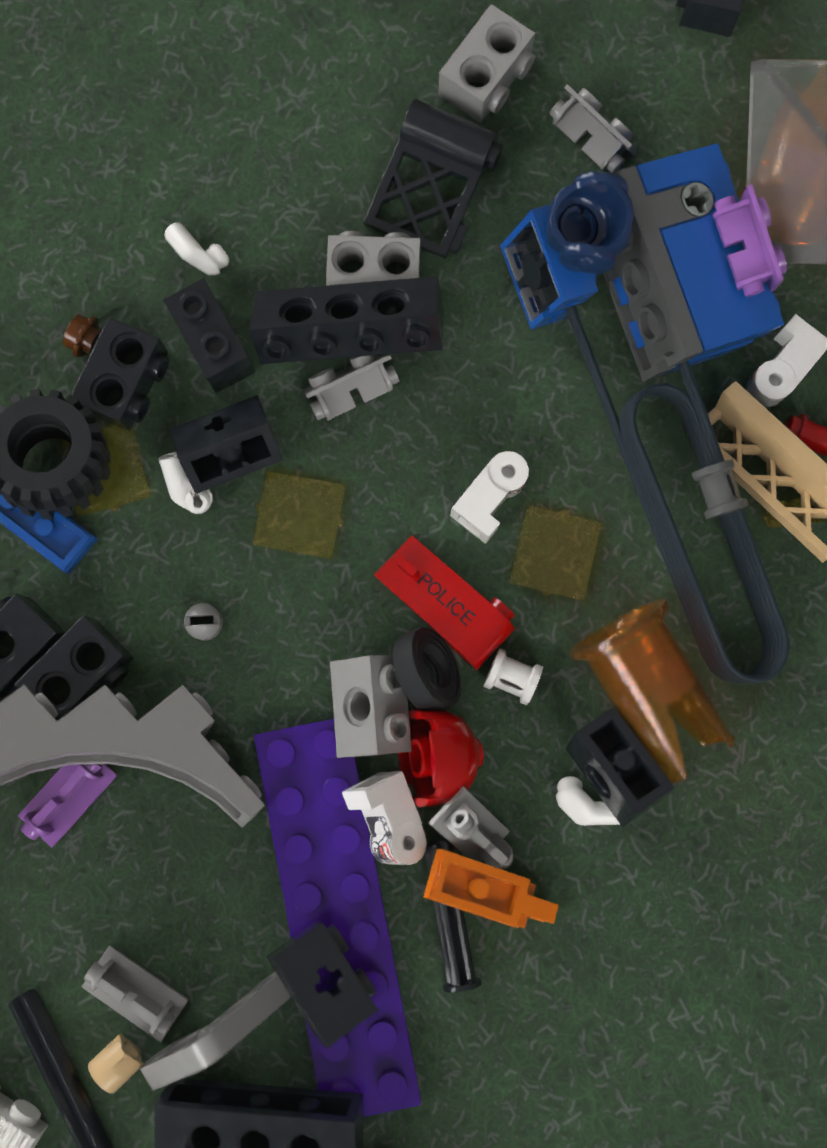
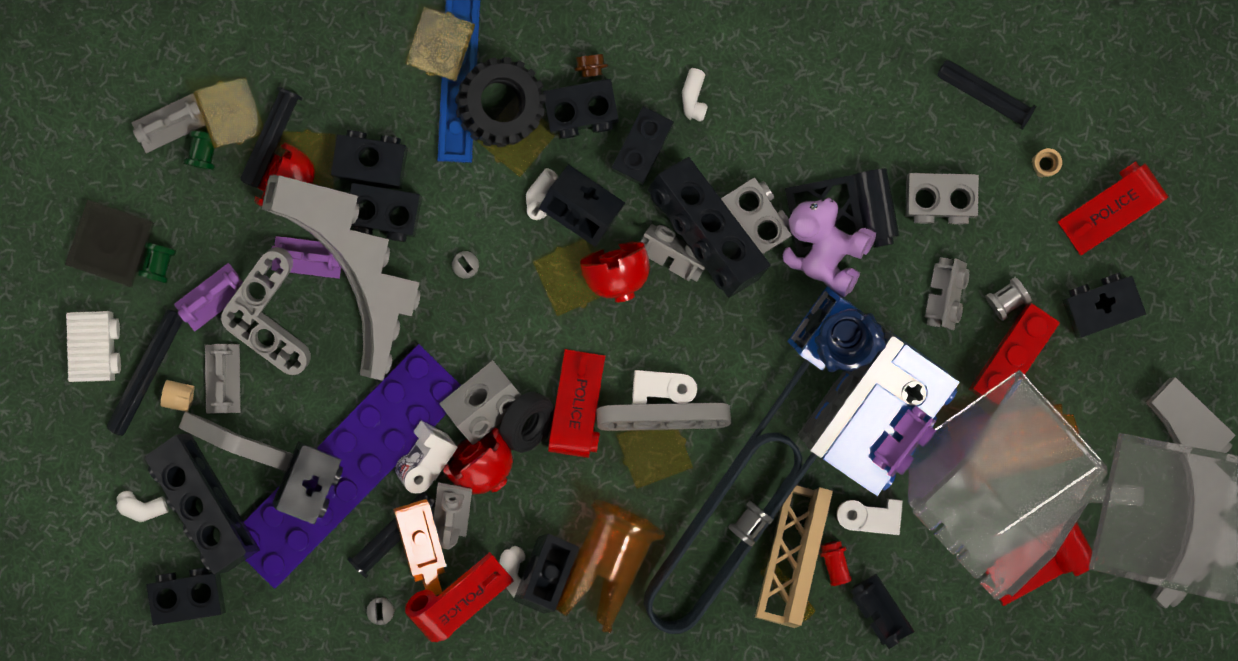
camera: 60 degrees right, 5 degrees up
white bush [483,648,543,705] -> none
none -> medium lavender hinge [174,263,243,332]
none -> light grey beam [221,247,311,375]
none -> light grey hinge [366,597,395,625]
none -> red door [405,552,514,642]
none -> red cylinder [580,242,650,303]
none -> light grey beam [597,403,731,431]
none -> lavender animal [782,197,876,297]
none -> red brick [968,303,1060,409]
none -> light grey bush [986,277,1032,321]

